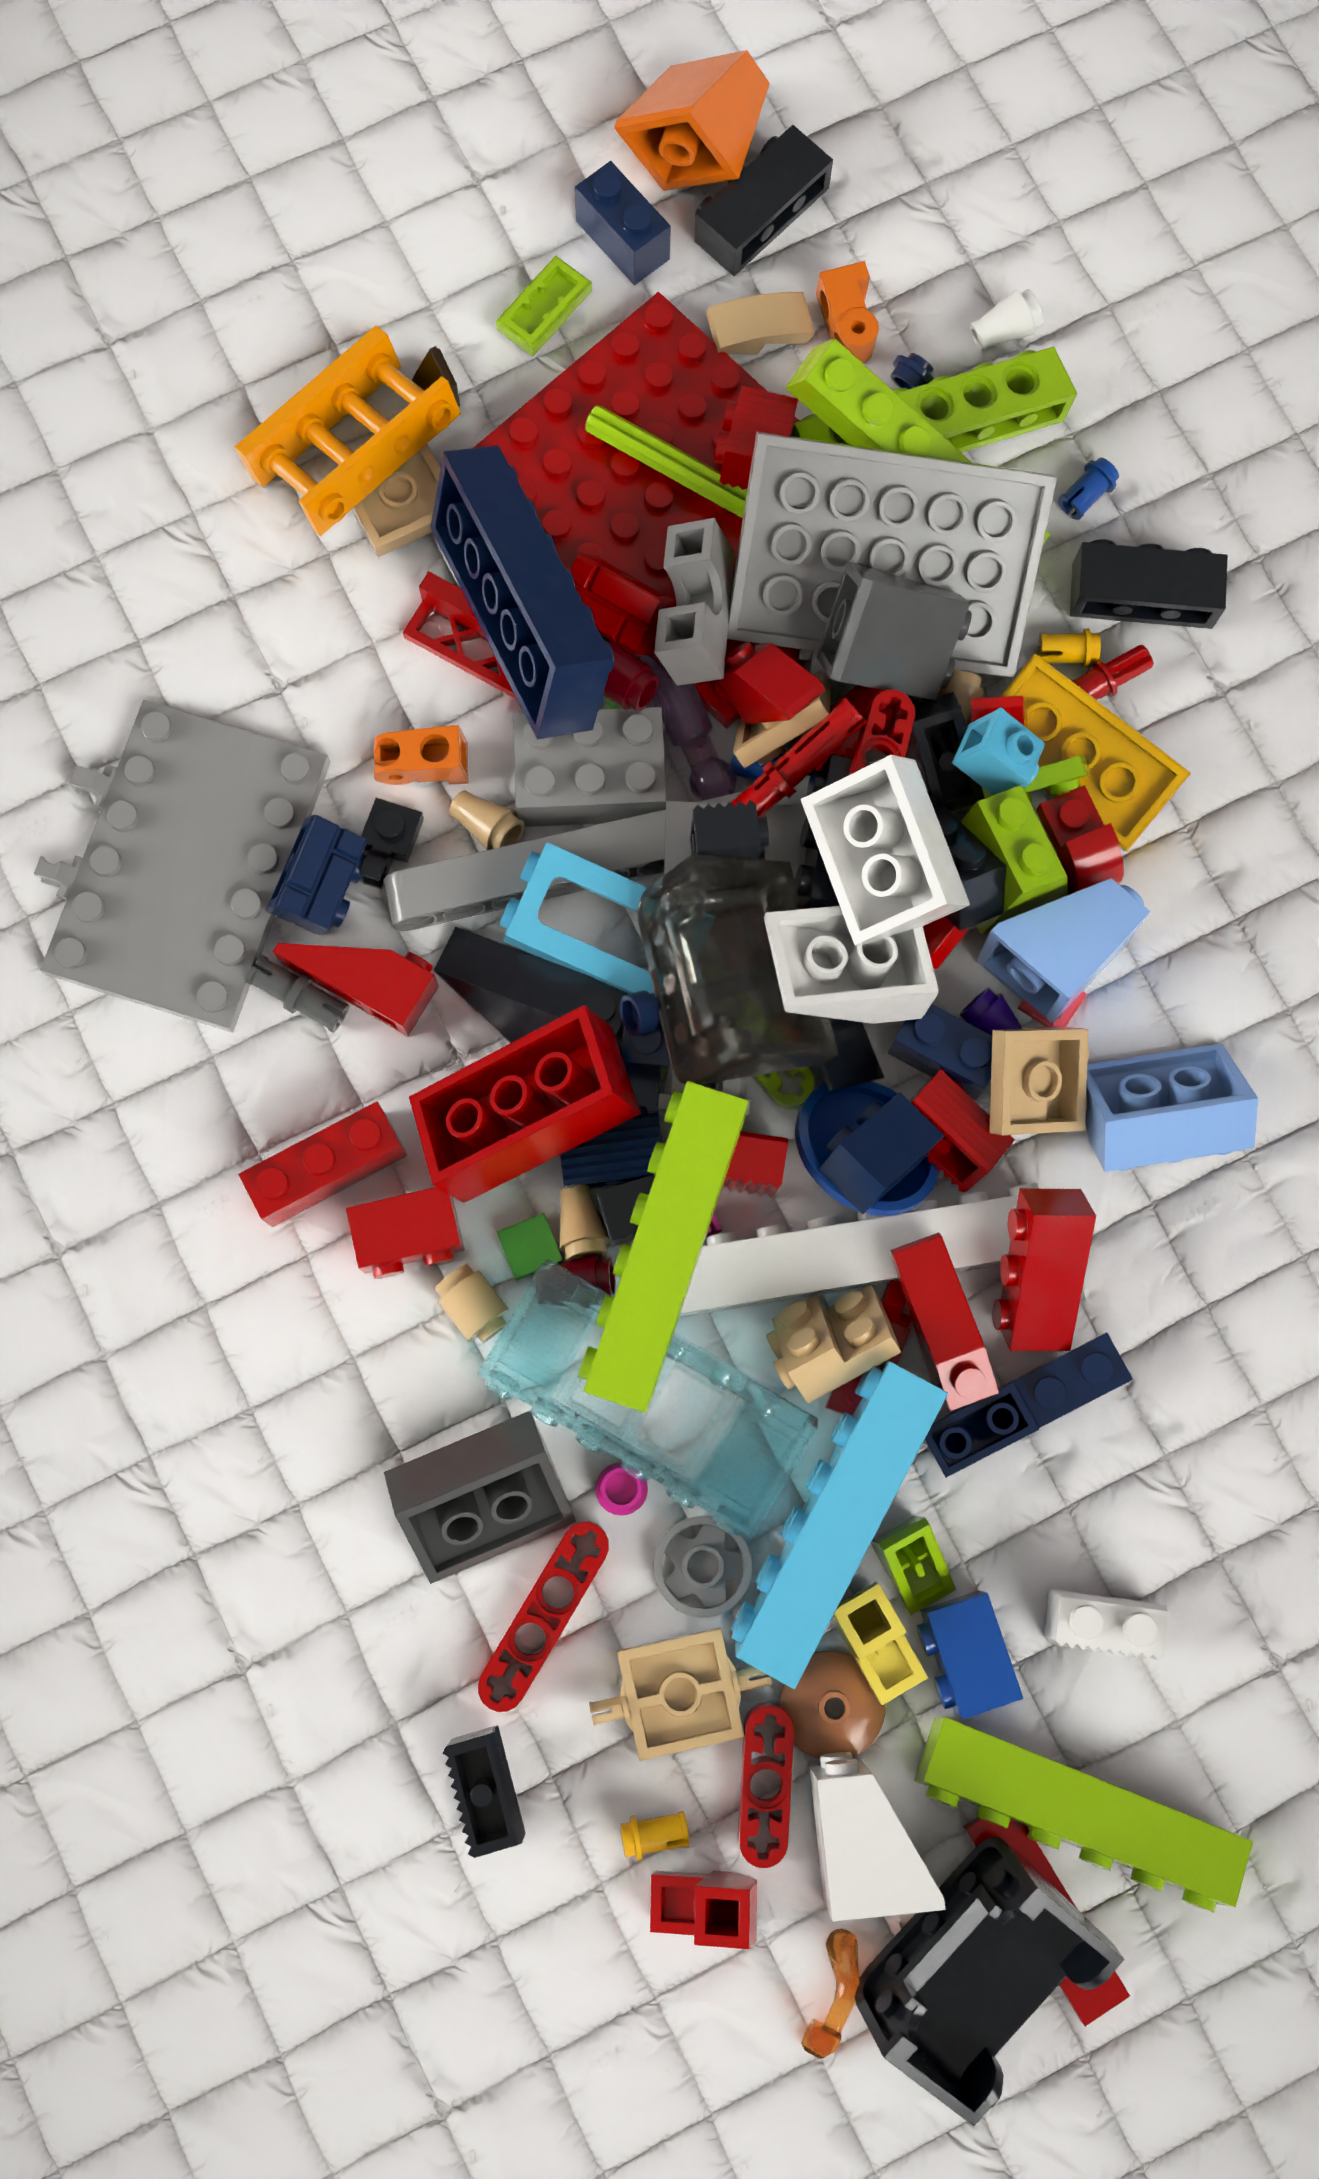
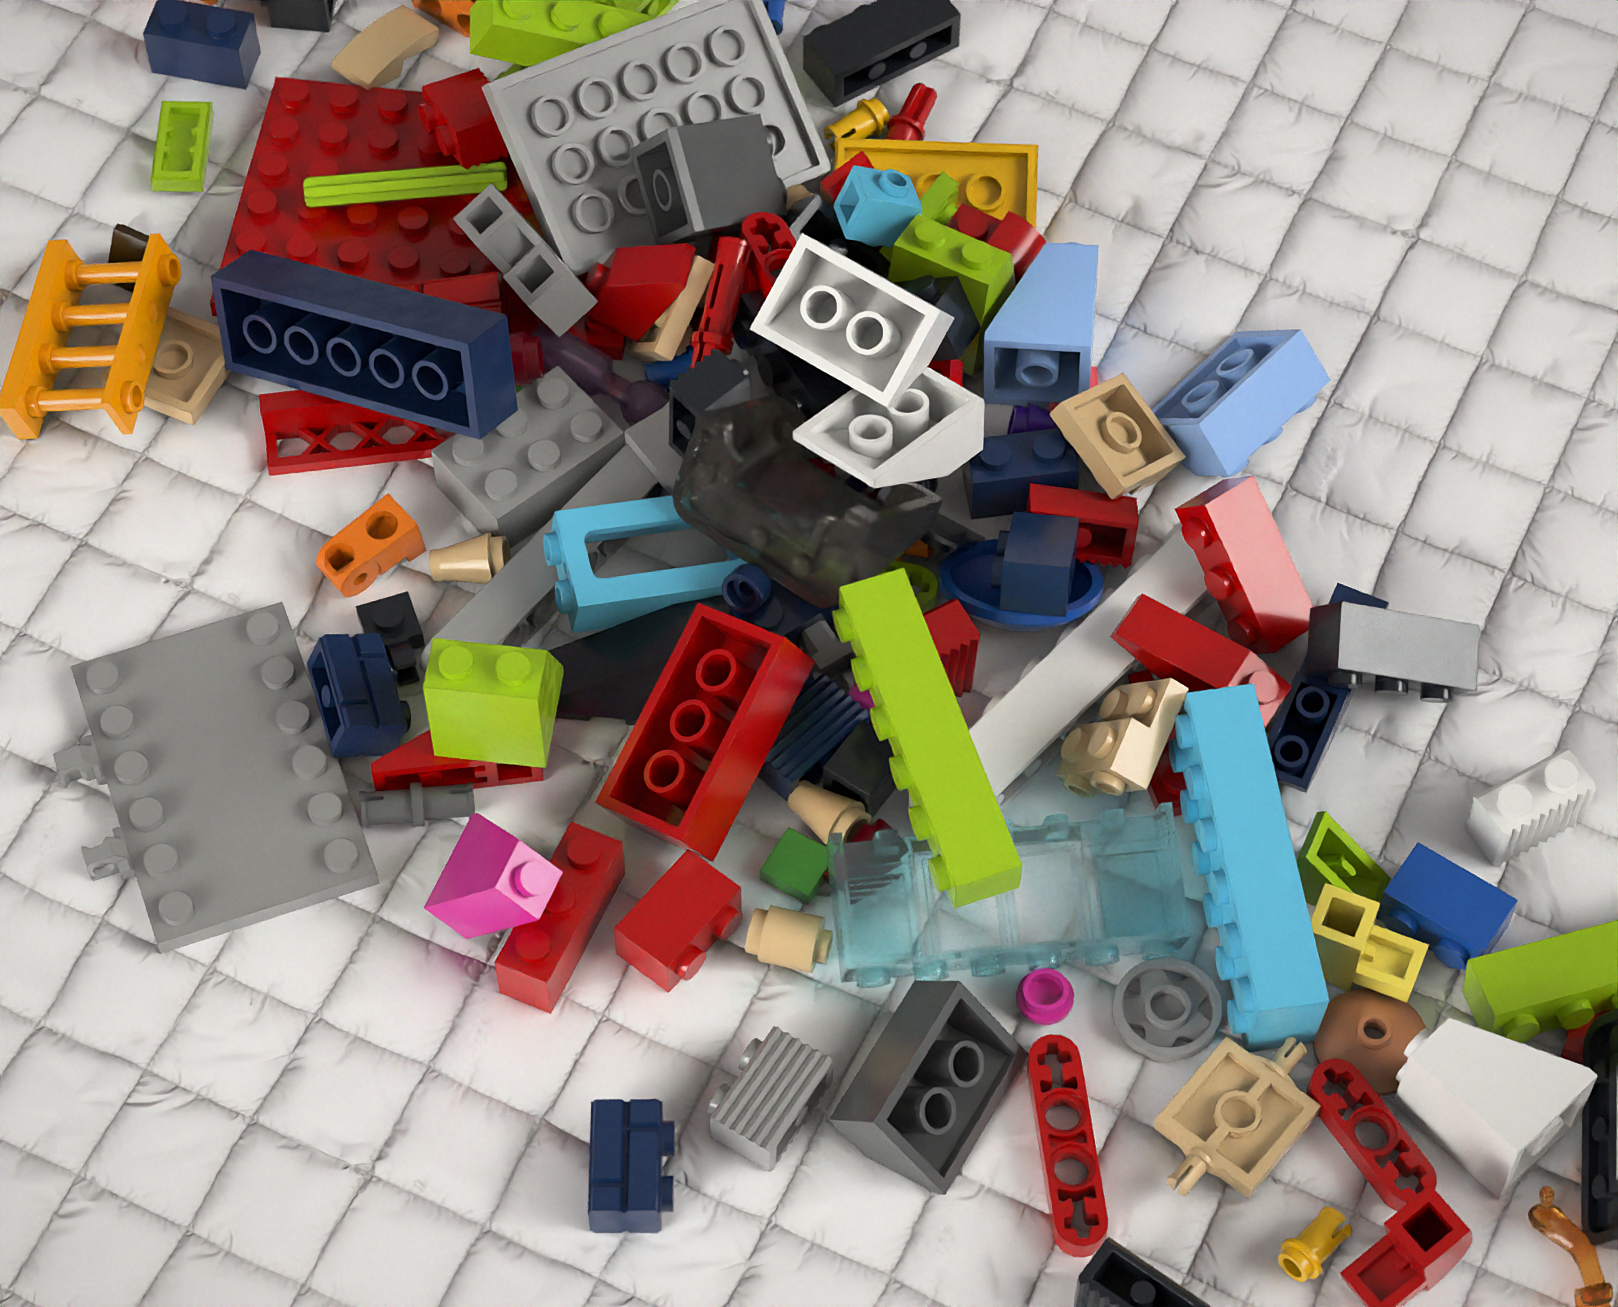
camera: 35 degrees left, 20 degrees down
none -> lime slope [423,638,564,768]
none -> dark pink slope [424,813,563,939]
none -> dark blue brick [588,1099,675,1233]
none -> light grey brick [707,1026,833,1172]
none -> brick [1306,601,1480,703]

